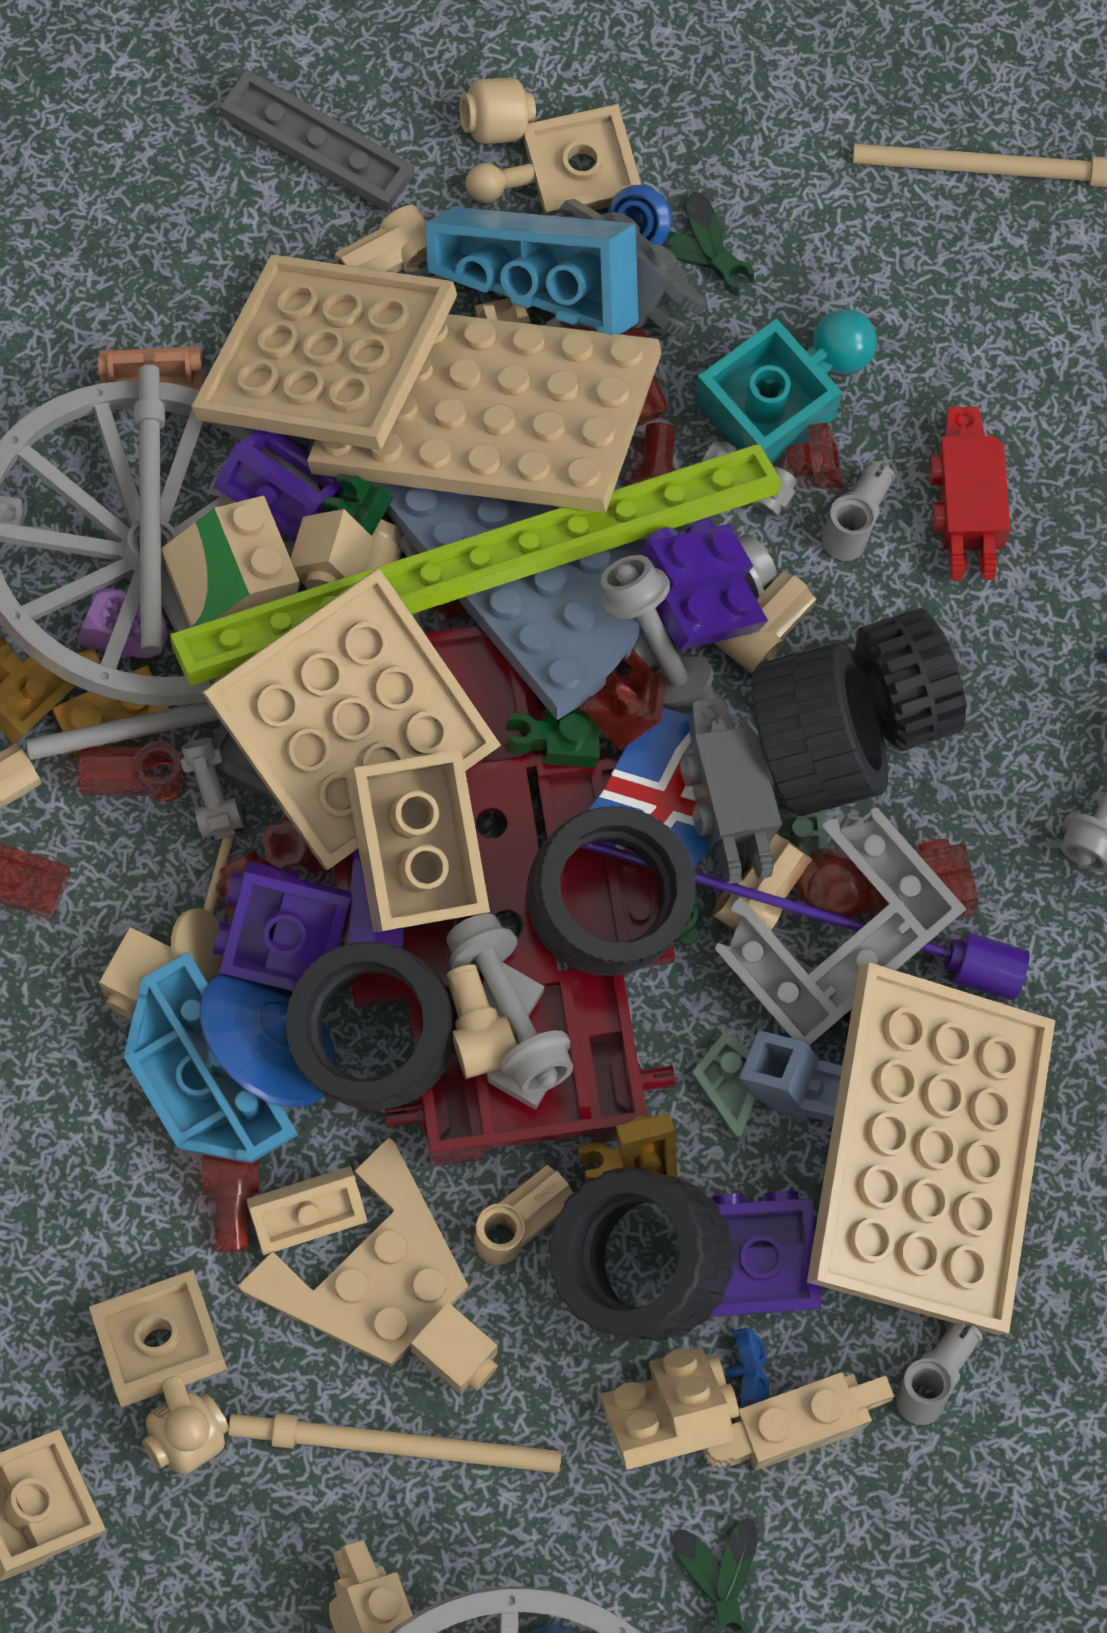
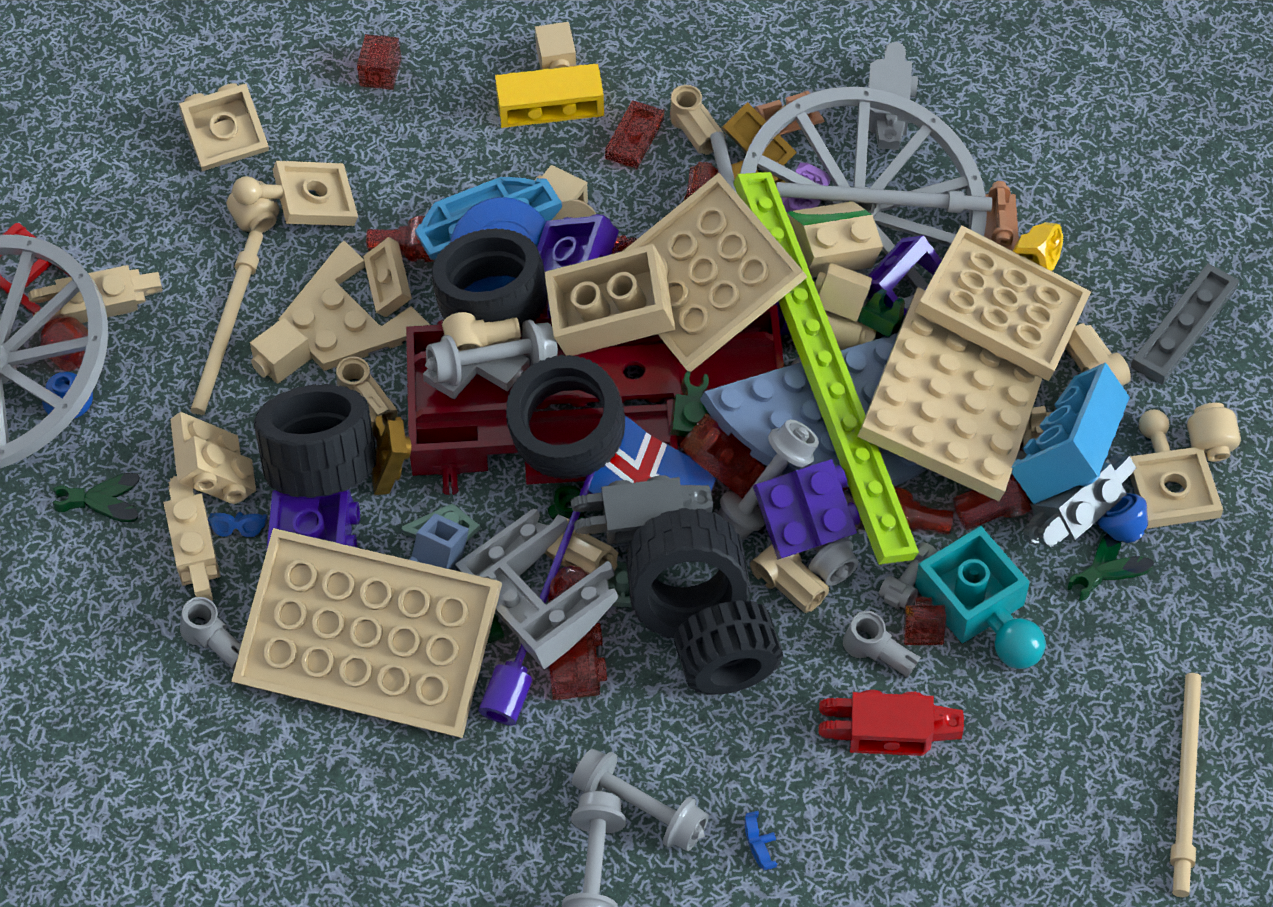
camera: 100 degrees right, 15 degrees down
none -> yellow rock [1013,222,1063,271]

